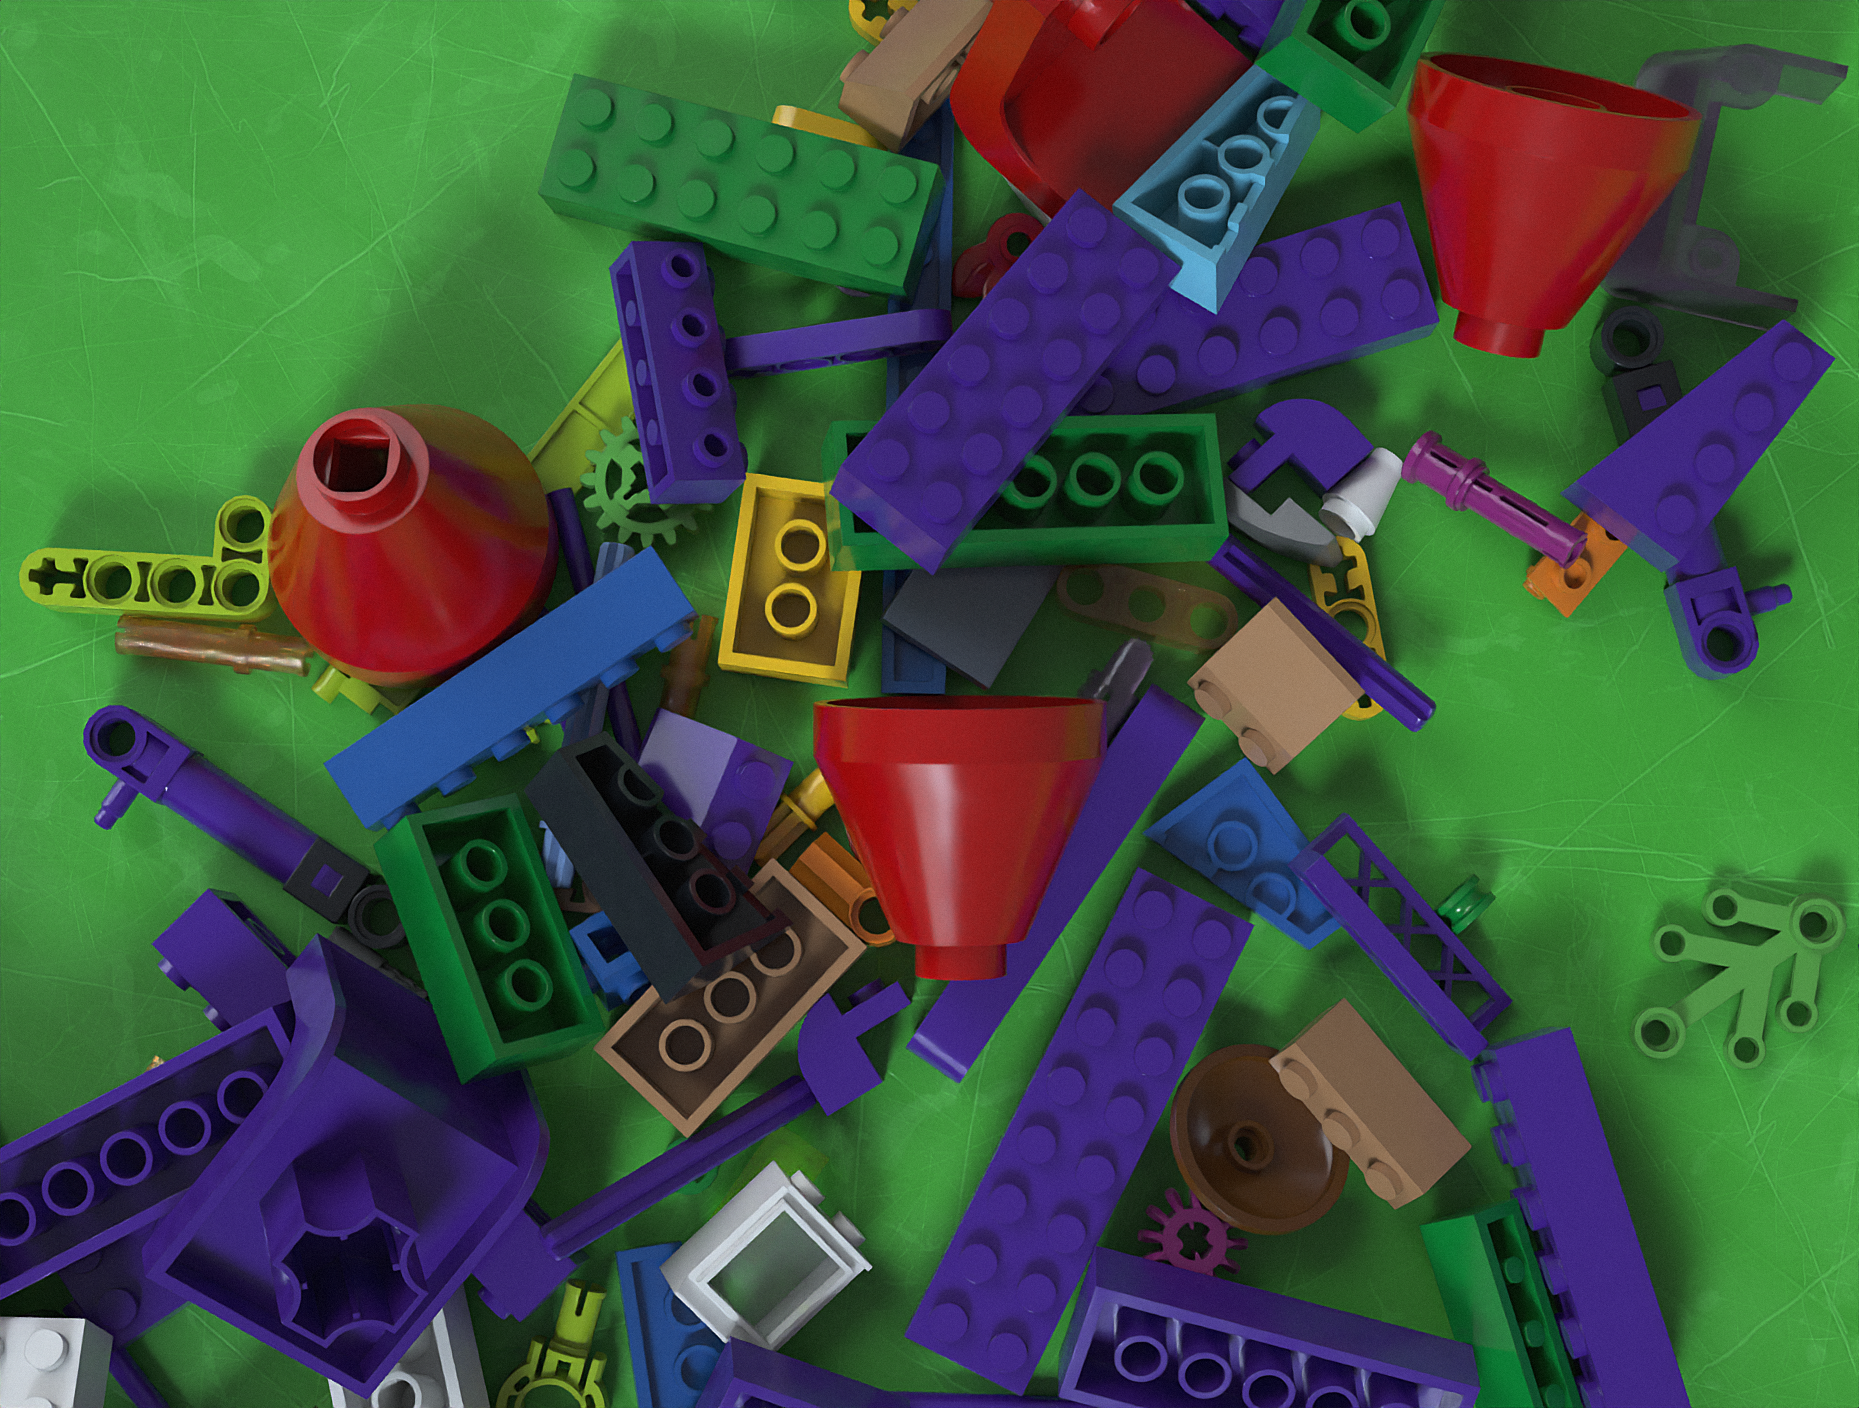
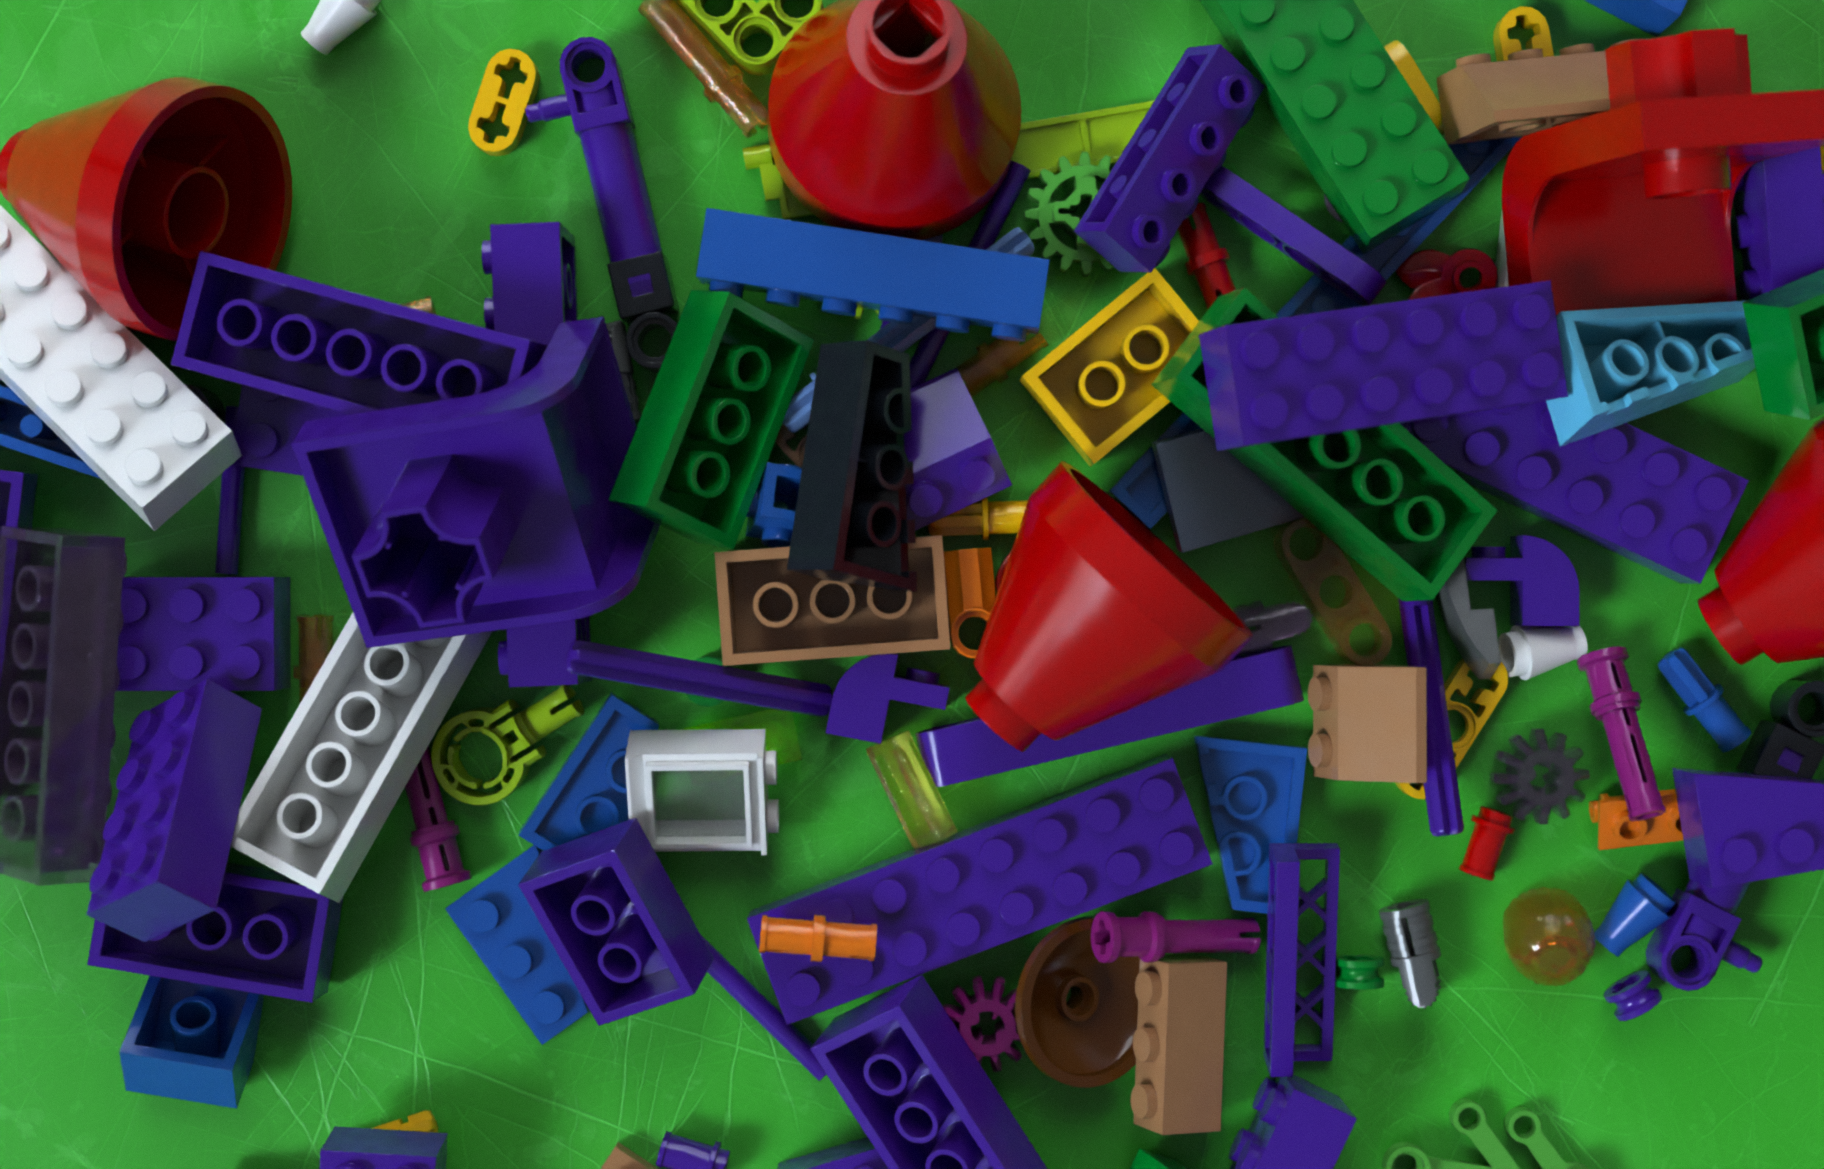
camera: 40 degrees right, 5 degrees up
none -> yellow beam [468,49,540,156]
none -> orange pin [759,915,877,962]
none -> clear yellow tile [866,730,958,849]
none -> magenta pin [1091,911,1261,963]
none -> red pin [1178,202,1236,309]
none -> dark grey hinge [1379,899,1441,1009]
none -> red pin [1459,806,1515,881]
none -> gear [1490,728,1590,824]
none -> clear orange hair [1503,887,1596,987]
none -> blue cone [1593,872,1676,957]
none -> dark purple bush [1603,970,1662,1021]
none -> blue axle [1657,647,1752,753]

